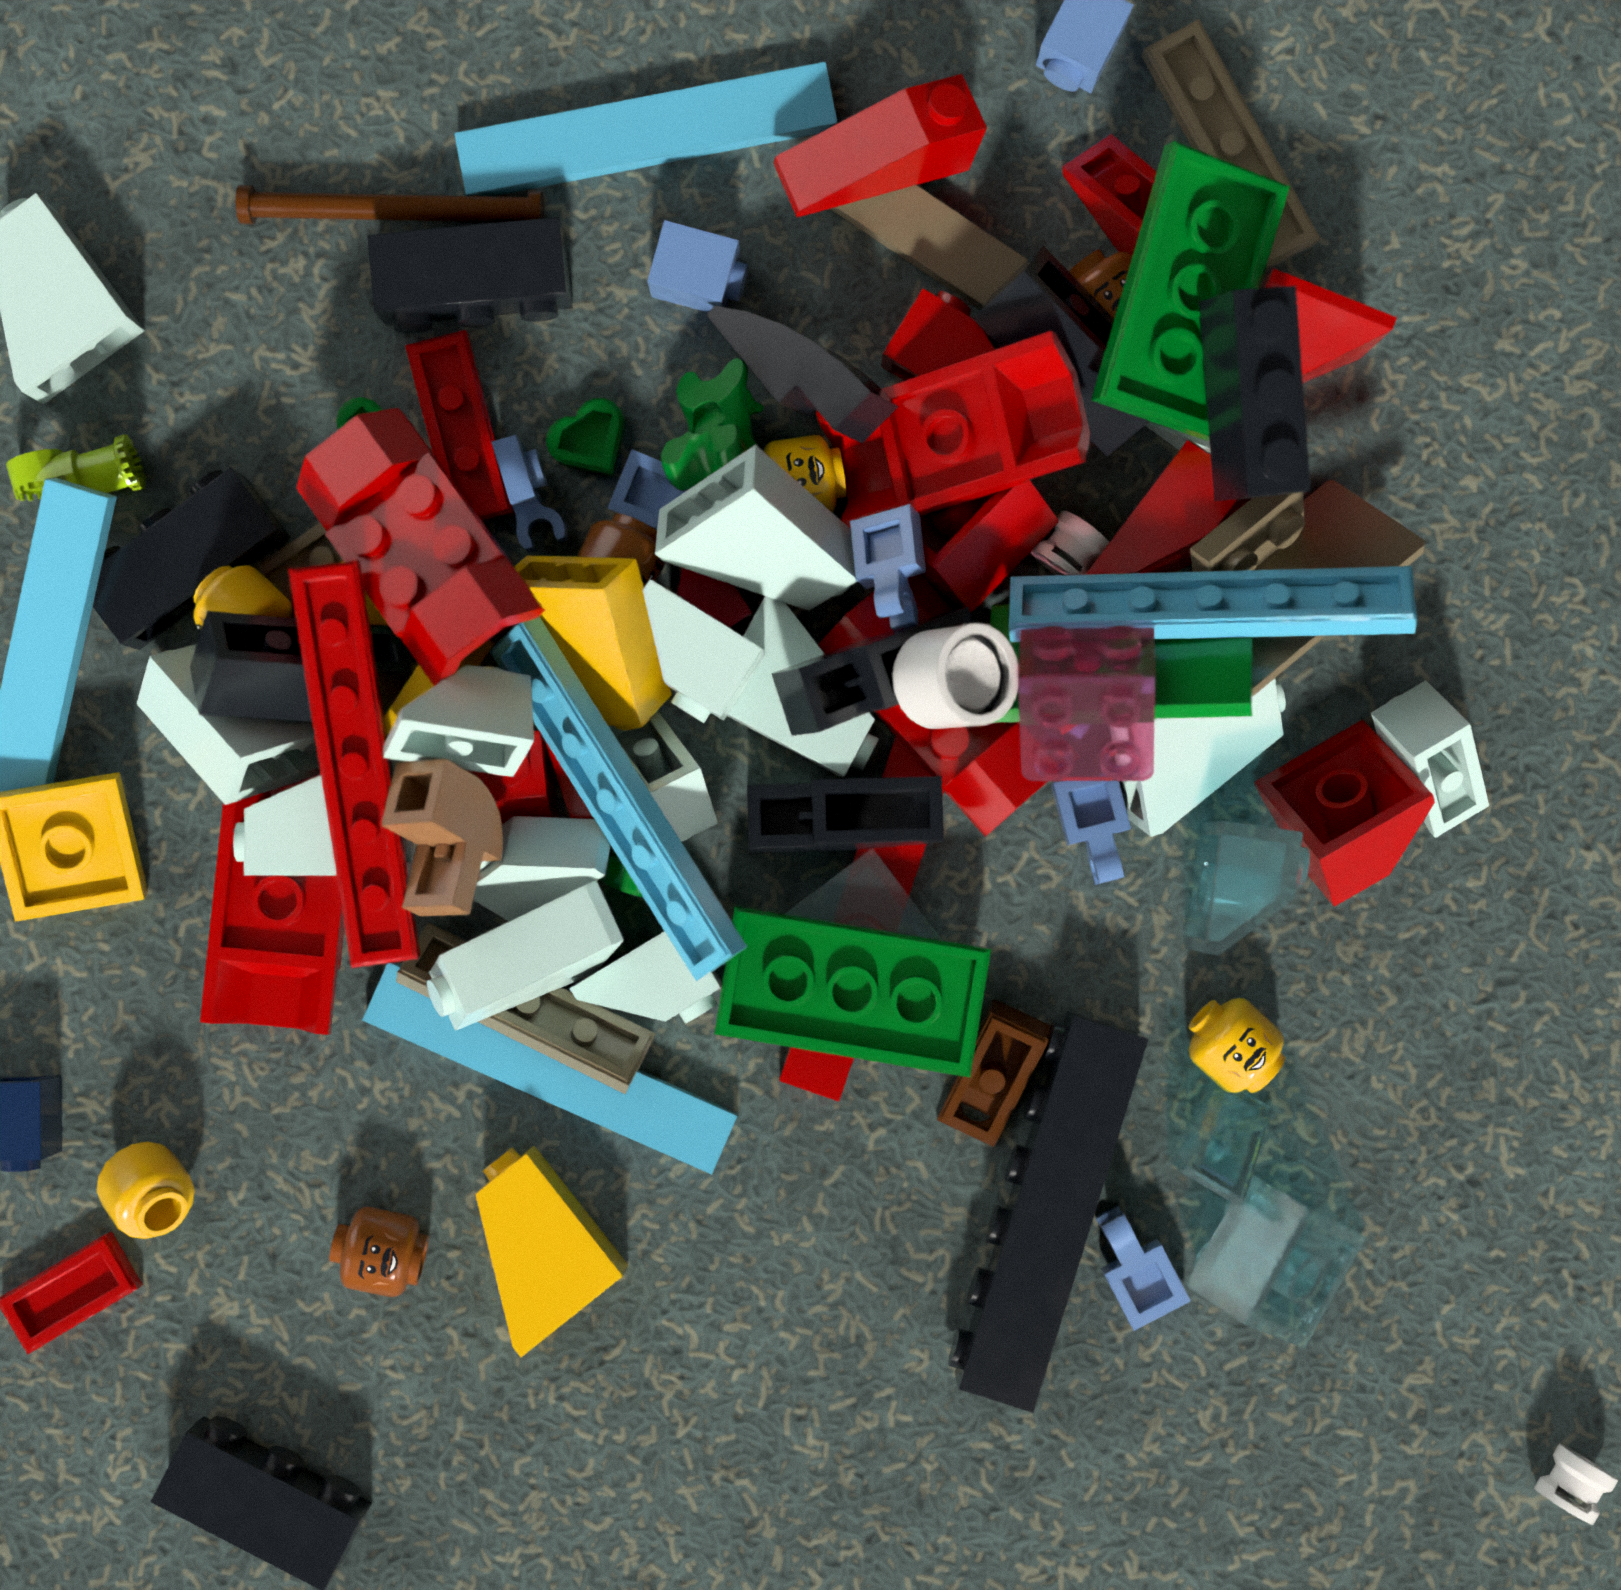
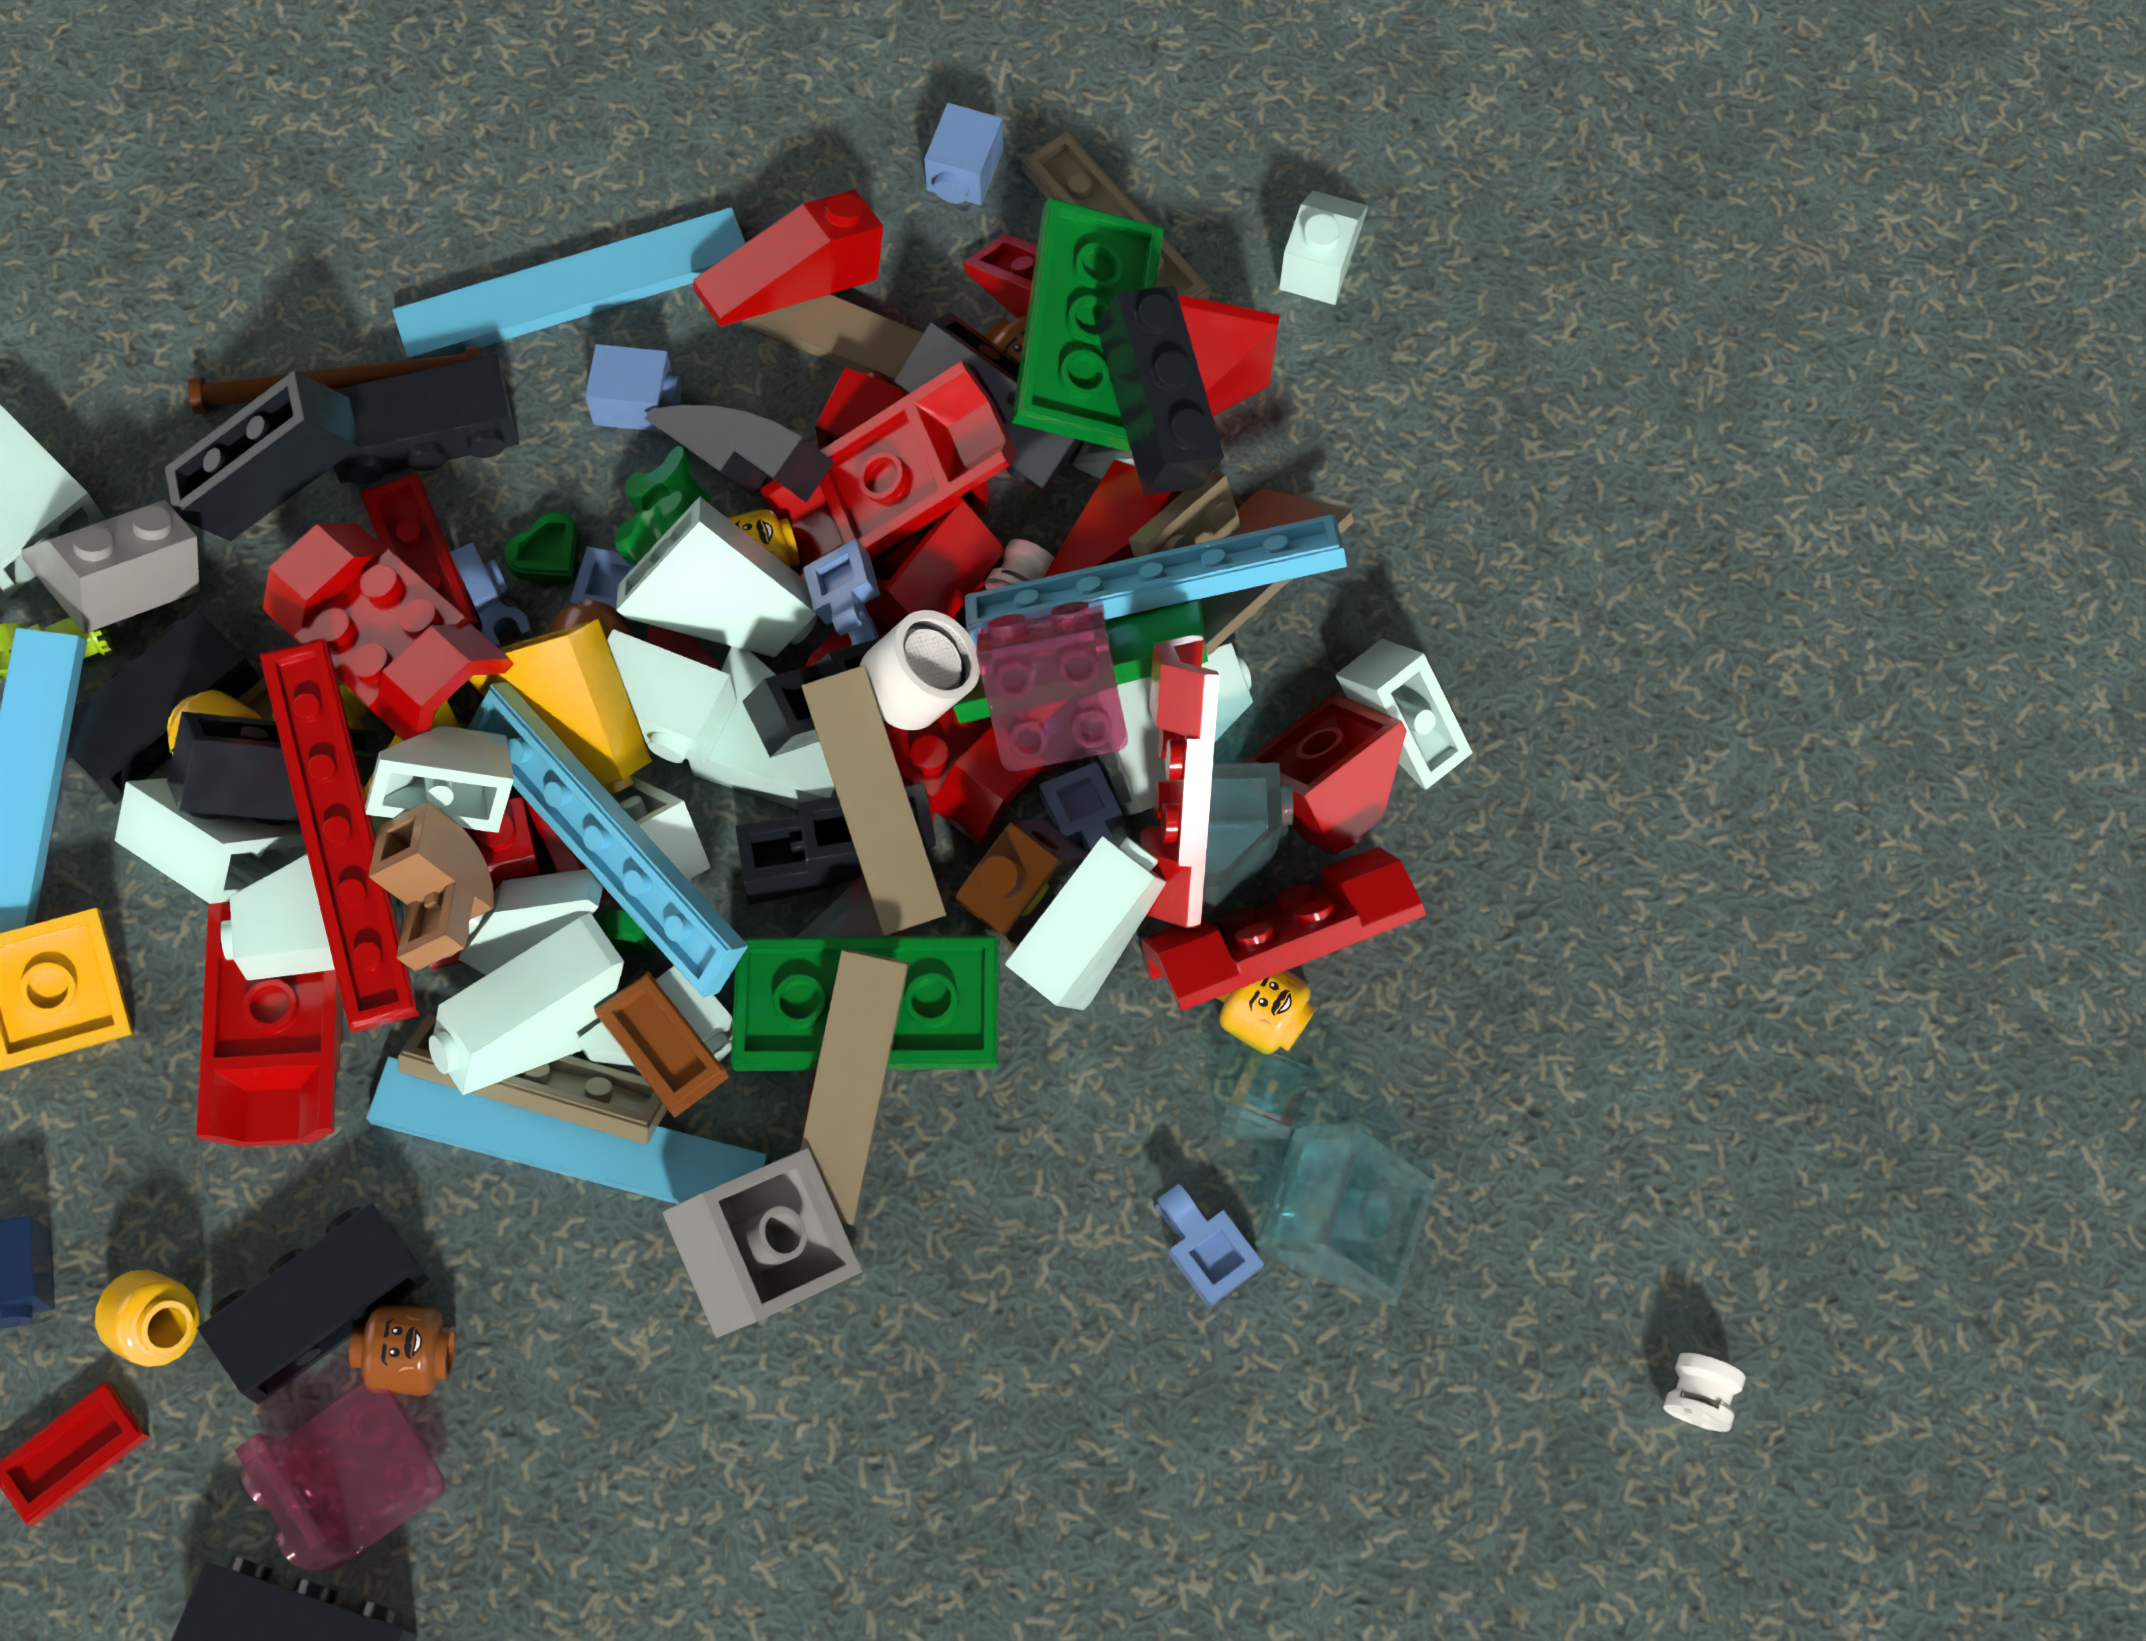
camera: 15 degrees left, 20 degrees down
yellow slope [475,1146,628,1357] -> none
reddish brown slope [937,999,1050,1147] -> none
black brick [948,1011,1148,1413] -> none
none -> light grey slope [22,500,199,634]
none -> black brick [164,370,360,542]
none -> black brick [197,1202,430,1405]
none -> clear pink bracket [234,1382,446,1572]
none -> dark orange tile [594,971,729,1118]
none -> light grey slope [662,1148,862,1338]
none -> dark tan tile [800,948,910,1225]
none -> dark tan tile [801,665,946,936]
none -> reddish brown torso [956,818,1089,951]
none -> light aqua slope [1005,836,1167,1010]
none -> piece [1140,636,1219,928]
none -> red piece [1141,846,1426,1011]
none -> light aqua slope [1279,190,1368,305]

